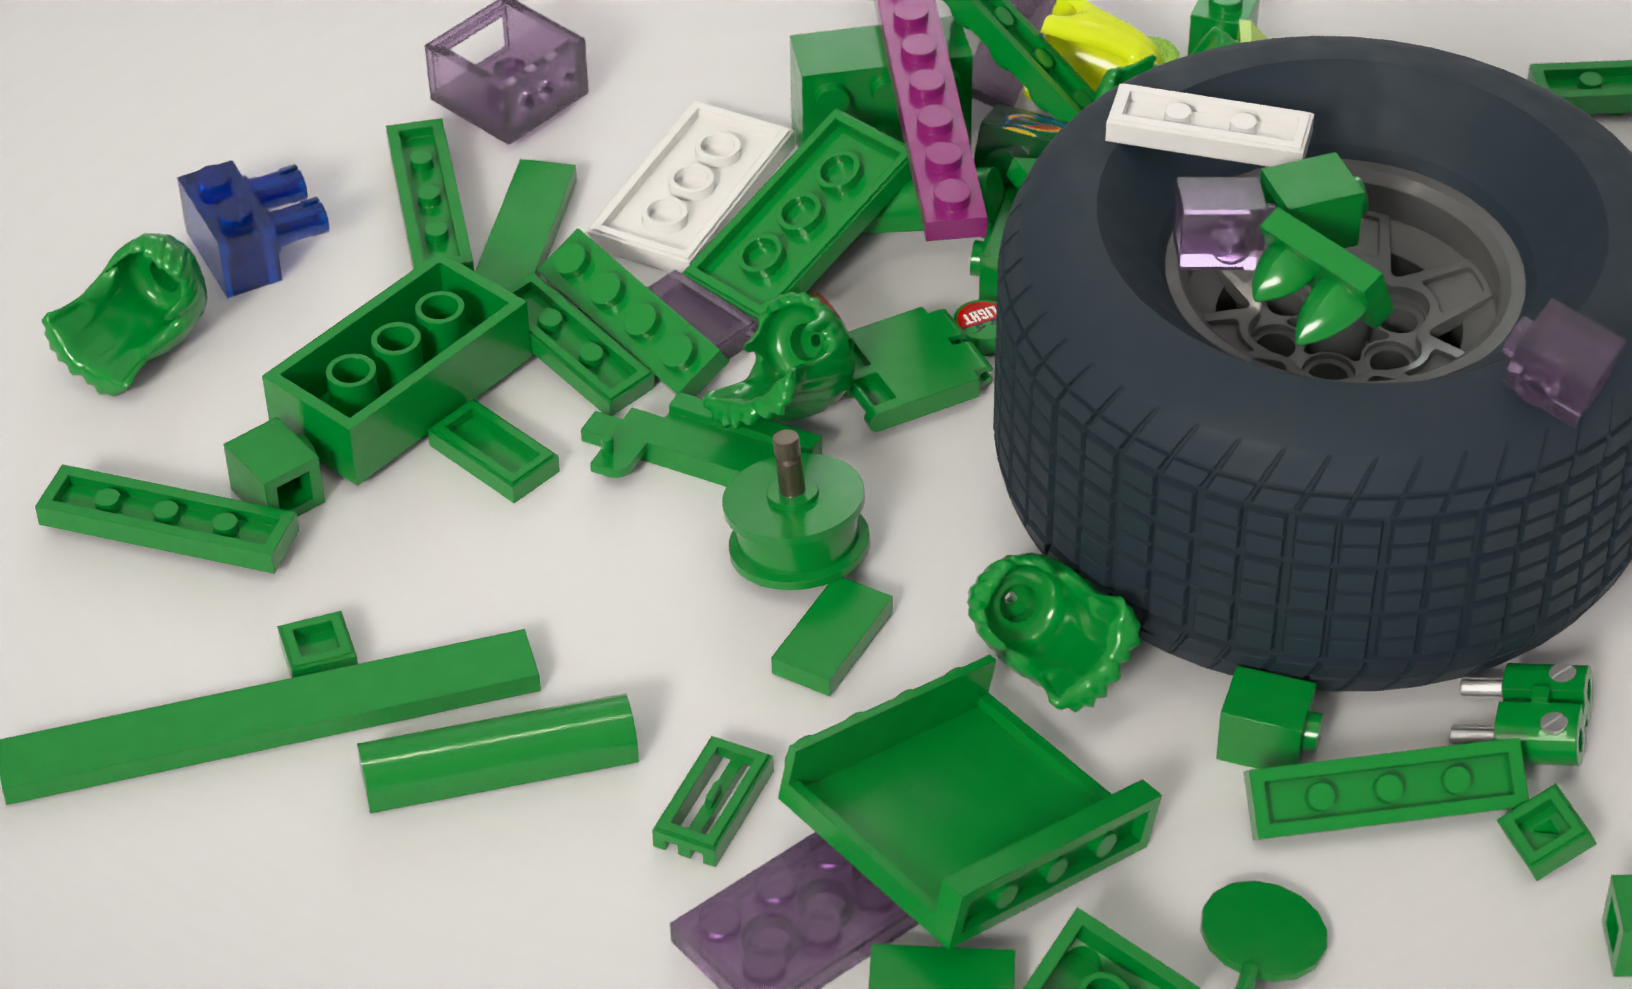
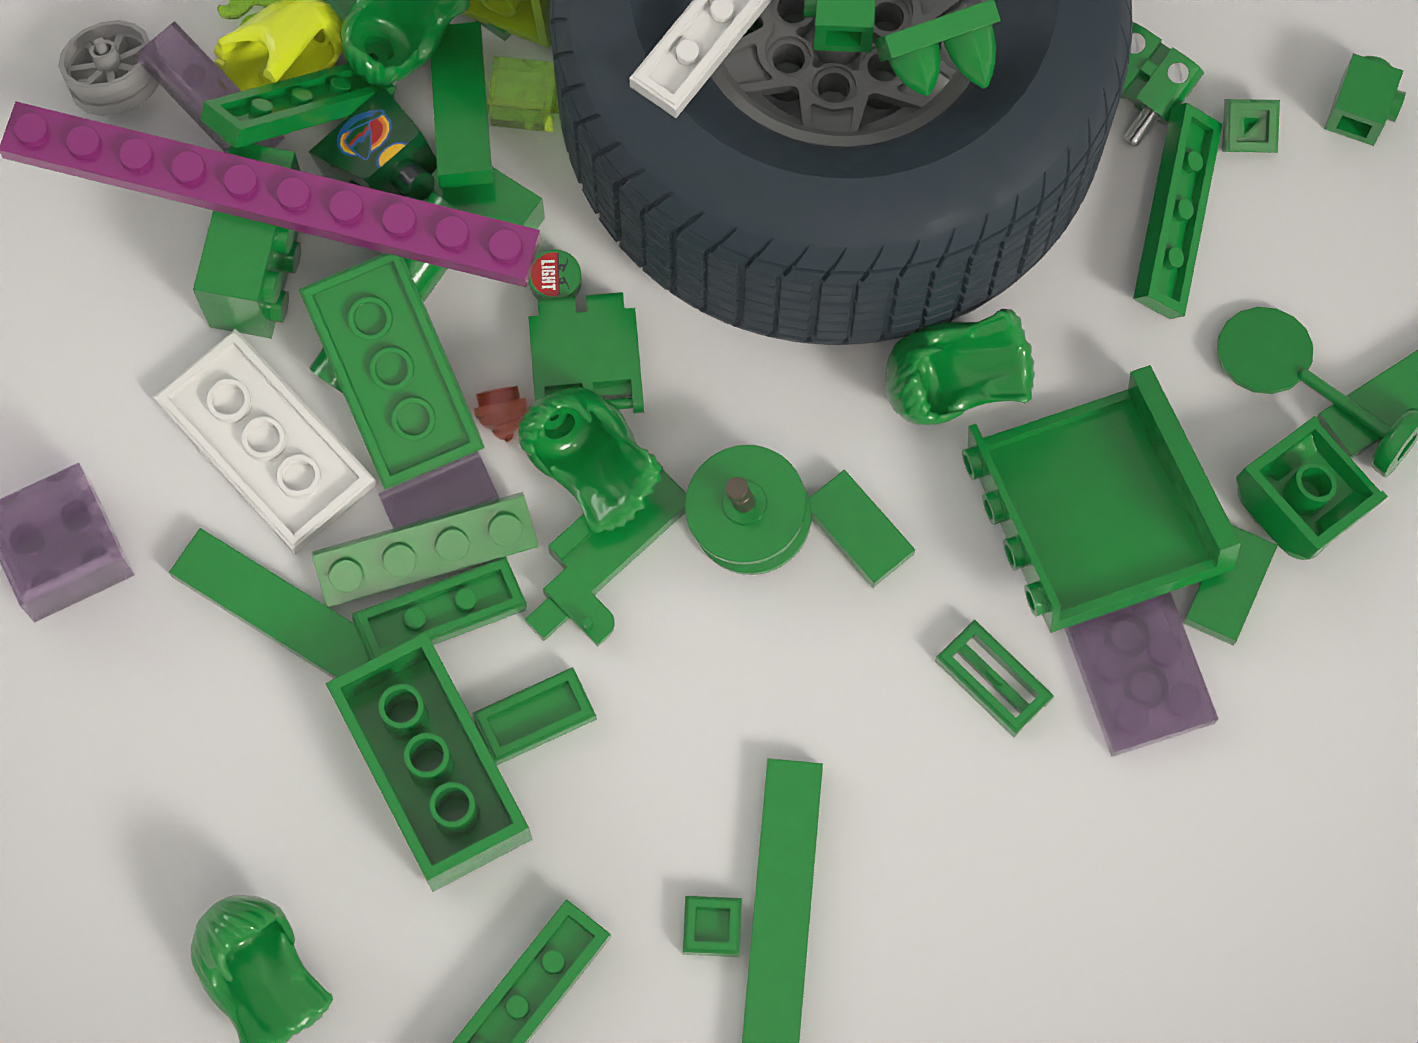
camera: 70 degrees left, 30 degrees up
clear blue brick [177,160,330,298] -> none
green brick [223,417,325,517] -> none
green brick [357,693,639,813] -> none
green plate [386,118,474,271] -> none
clear purple brick [1173,177,1276,270] -> none
green brick [1216,666,1325,769] -> none

